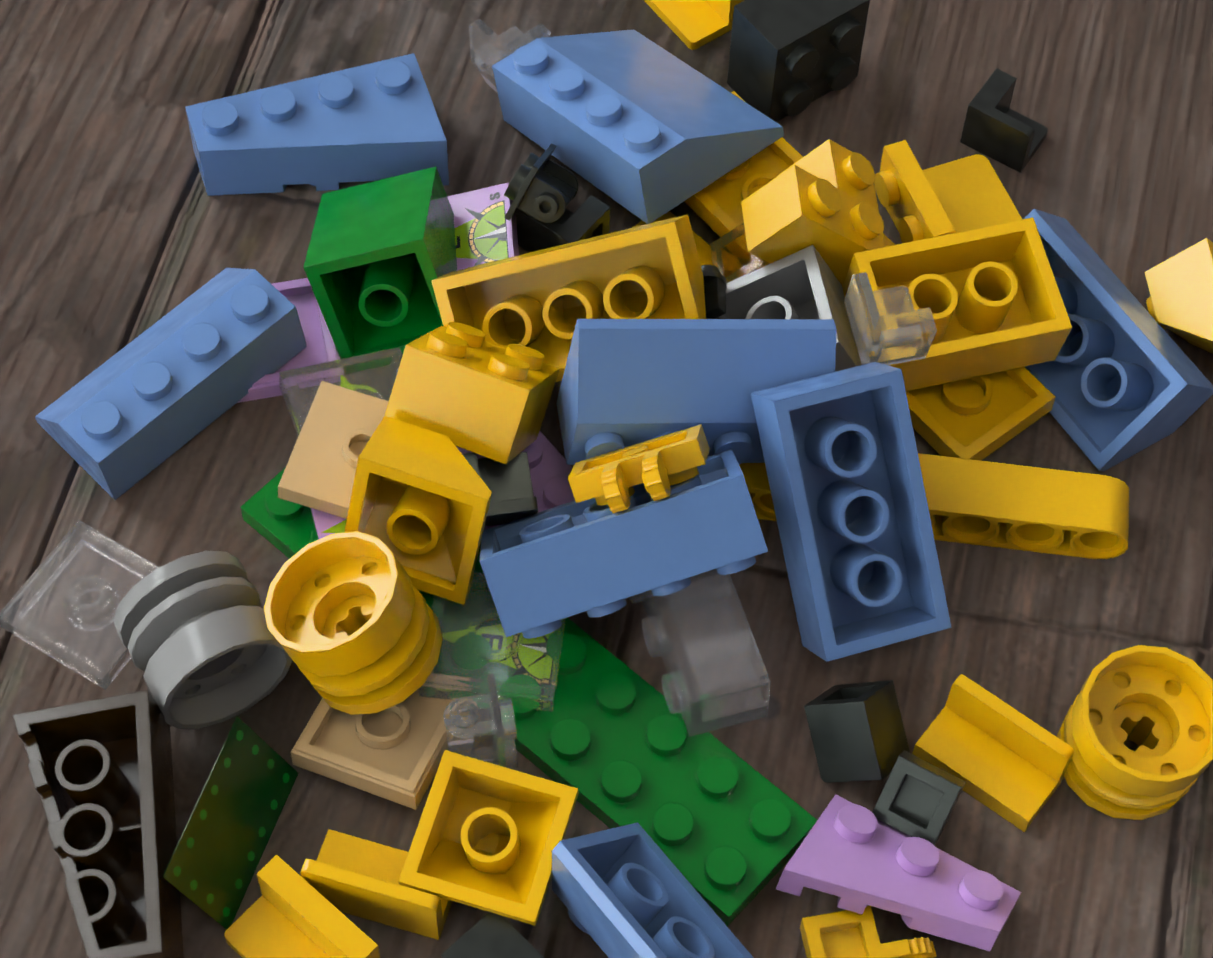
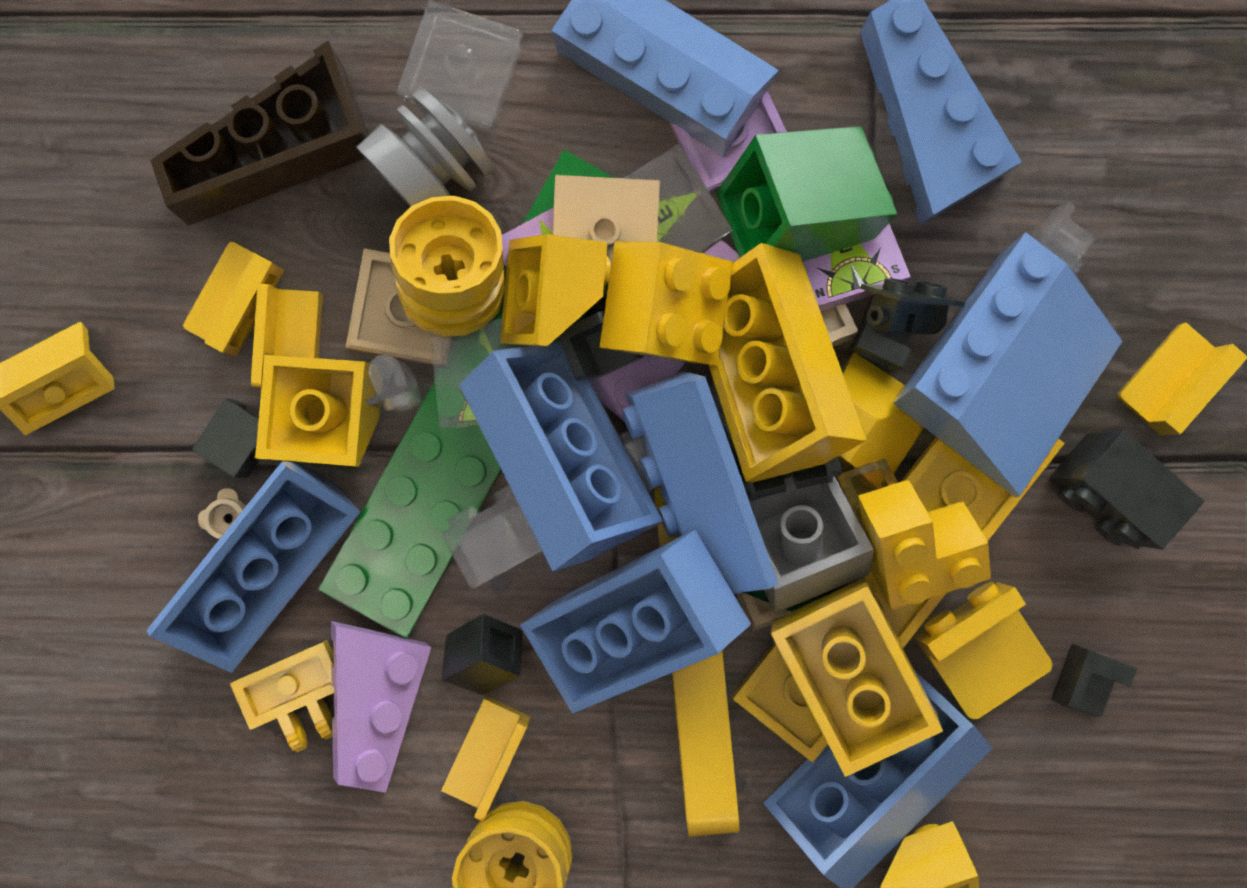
camera: 75 degrees right, 30 degrees up
dark green sticker [163,716,299,930] -> none
yellow hinge [568,424,710,514] -> none
clear panel [844,272,937,365] -> none
pearl dark grey tile [872,750,966,845] -> none

